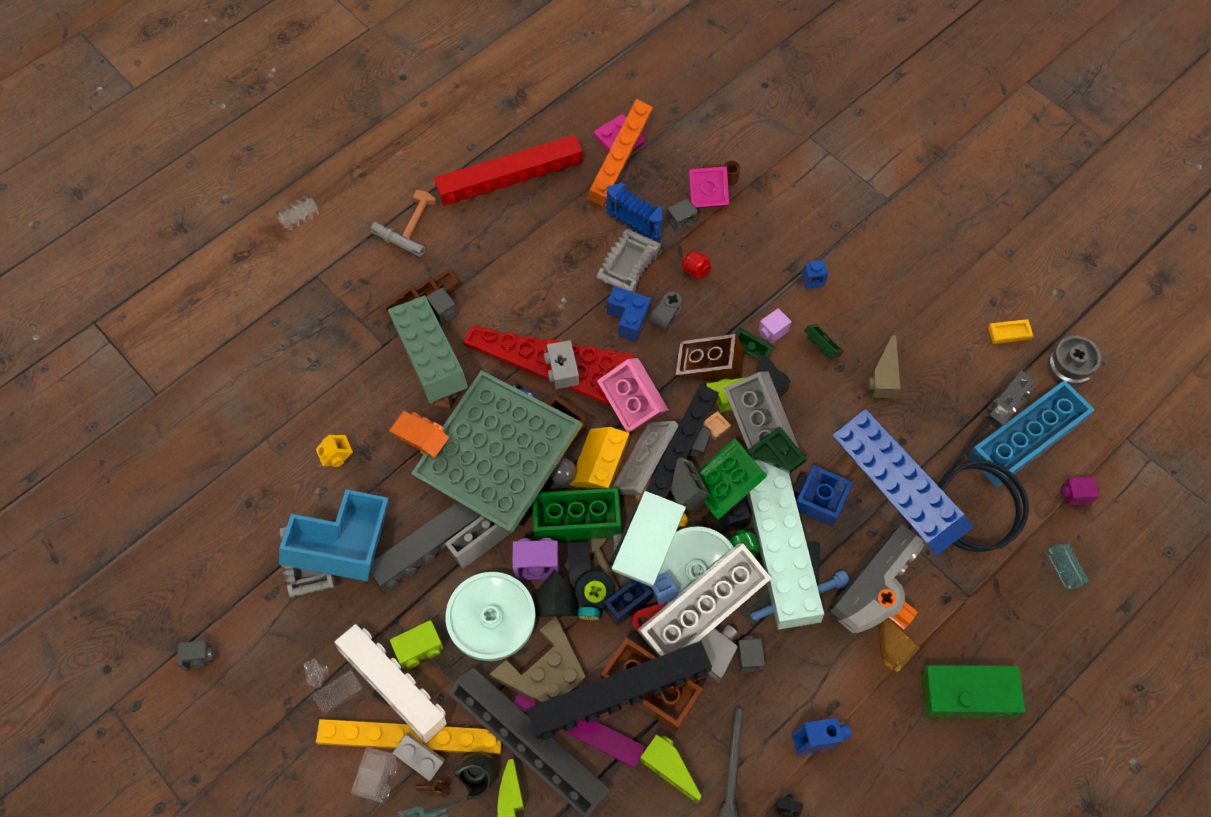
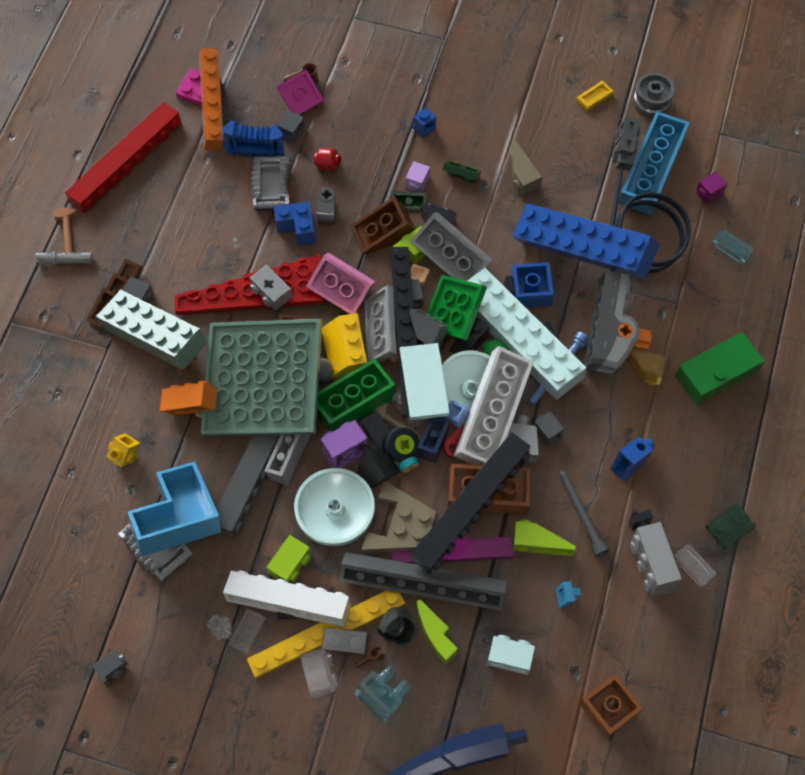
camera: 30 degrees left, 0 degrees up
dark green wing [747,427,807,473] -> none

